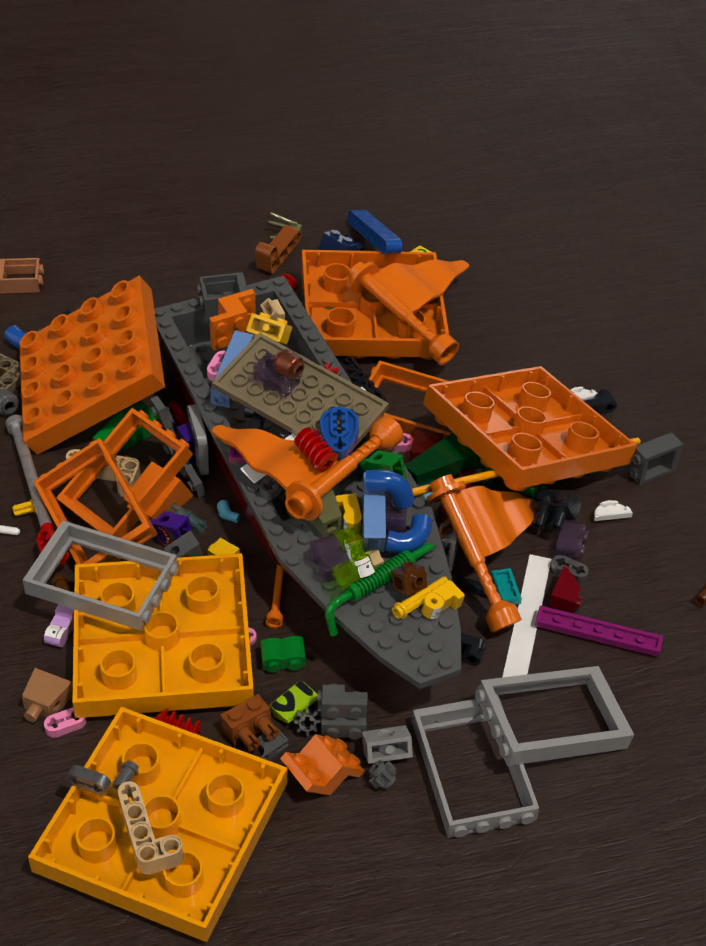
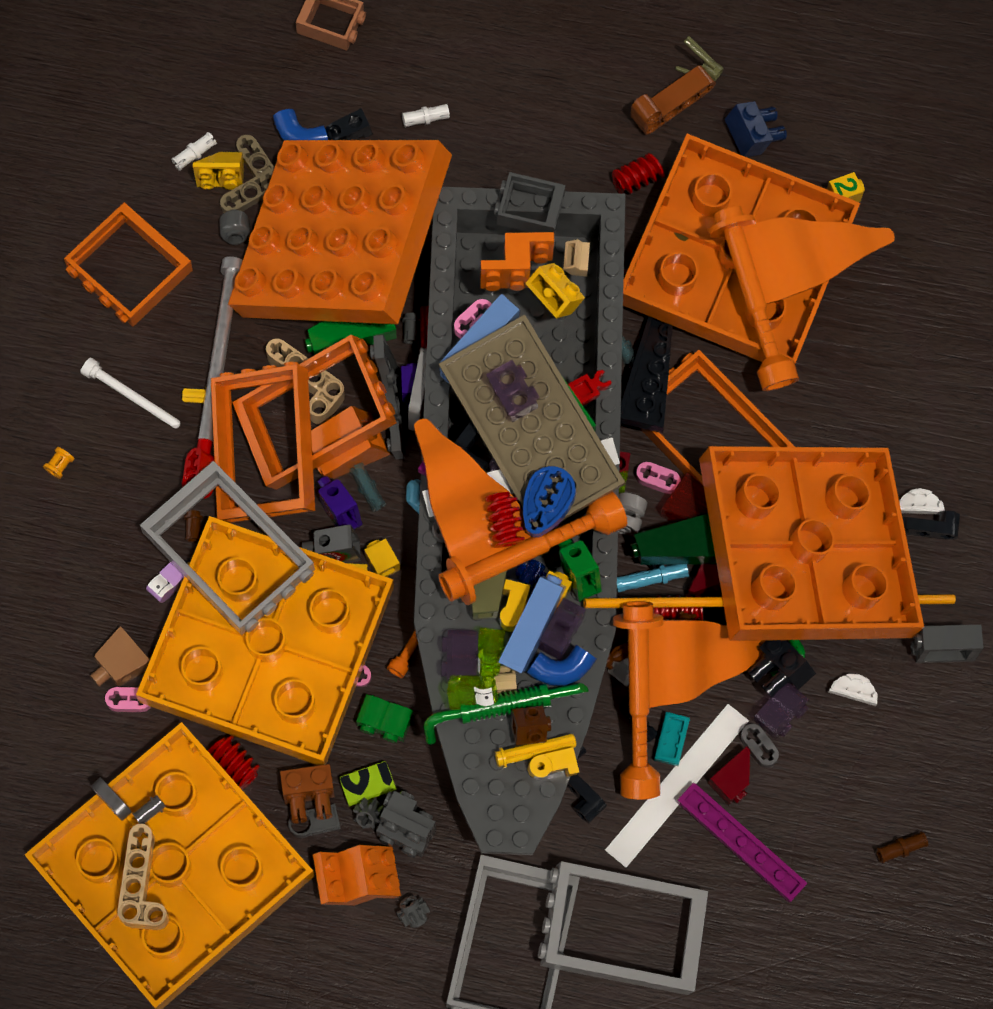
camera: 25 degrees right, 25 degrees up
copper head [274,349,305,379] -> none
blue beam [348,210,402,255] -> none
light grey brick [362,725,413,764] -> none
blue cylinder [366,470,415,509] -> none
none -> clear blue gear [516,559,547,590]

